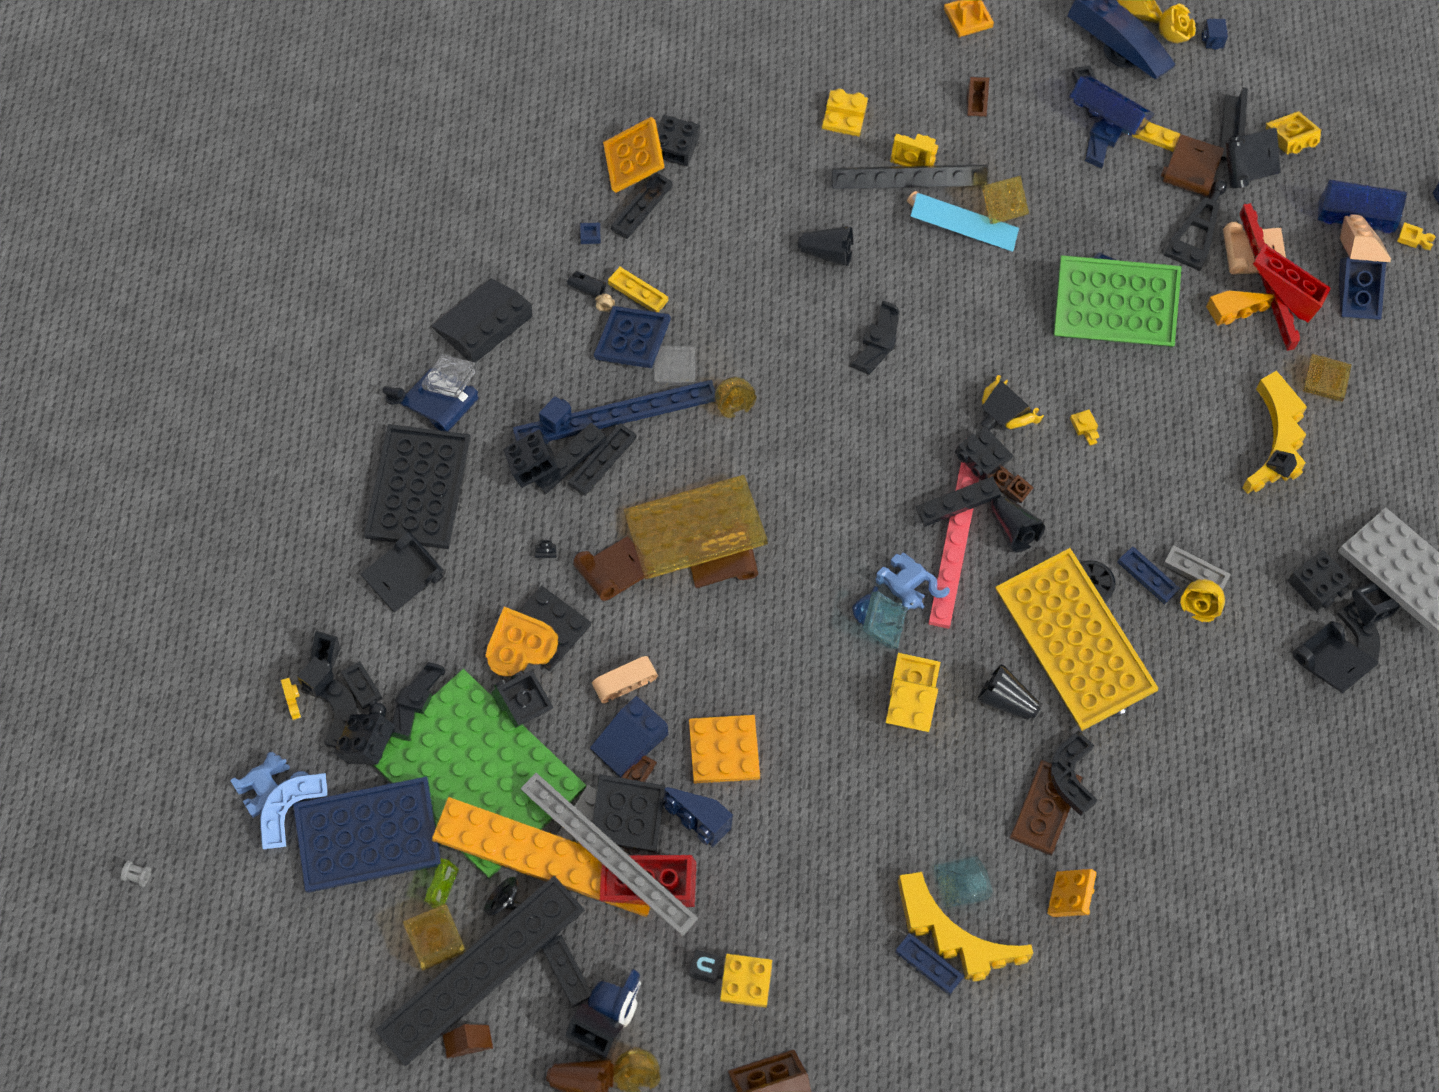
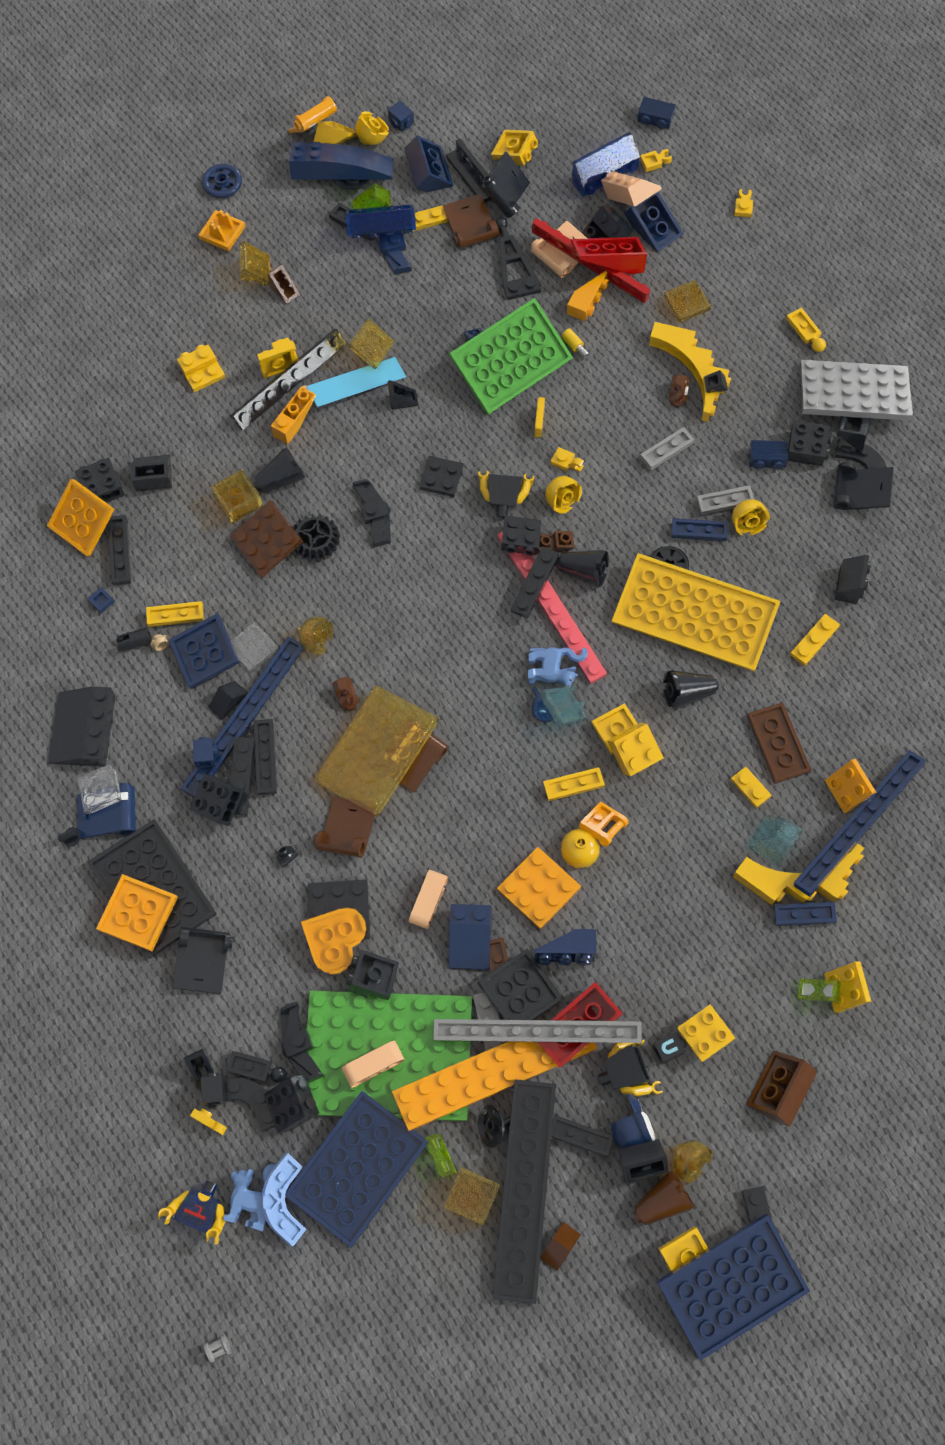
camera: 35 degrees left, 5 degrees up
black plate [1051,730,1098,816] -> none
none -> light orange plate [96,874,178,952]
none -> black slope [131,454,172,491]
none -> torso [157,1180,226,1244]
none -> black slope [208,681,248,720]
none -> clear yellow brick [210,469,263,524]
none -> reddish brown plate [230,500,303,578]
none -> clear yellow plate [239,241,270,286]
none -> light orange slope [271,386,316,444]
none -> black gear [293,513,340,562]
none -> reddish brown rock [332,677,358,711]
none -> light nougat beam [341,1041,405,1088]
none -> clear neon green slope [353,183,391,214]
none -> black slope [388,380,418,410]
none -> dark blue slope [404,135,453,192]
none -> black plate [419,456,464,497]
none -> yellow tile [534,397,545,438]
none -> yellow plate [543,767,605,802]
none -> yellow cylinder [545,476,582,514]
none -> yellow piece [561,328,589,358]
none -> yellow cylinder [561,828,600,868]
none -> light orange plate [579,801,629,847]
none -> black slope [582,205,633,239]
none -> black torso [598,1040,663,1096]
none -> light grey plate [640,427,695,470]
none -> reddish brown rock [669,375,690,408]
none -> yellow plate [731,767,772,809]
none -> dark blue brick [749,440,788,470]
none -> yellow plate [786,307,826,352]
none -> yellow plate [790,614,840,666]
none -> dark blue plate [793,750,926,897]
none -> clear neon green piece [798,978,841,1002]
none -> yellow plate [824,962,871,1013]
none -> black slope [834,555,871,604]

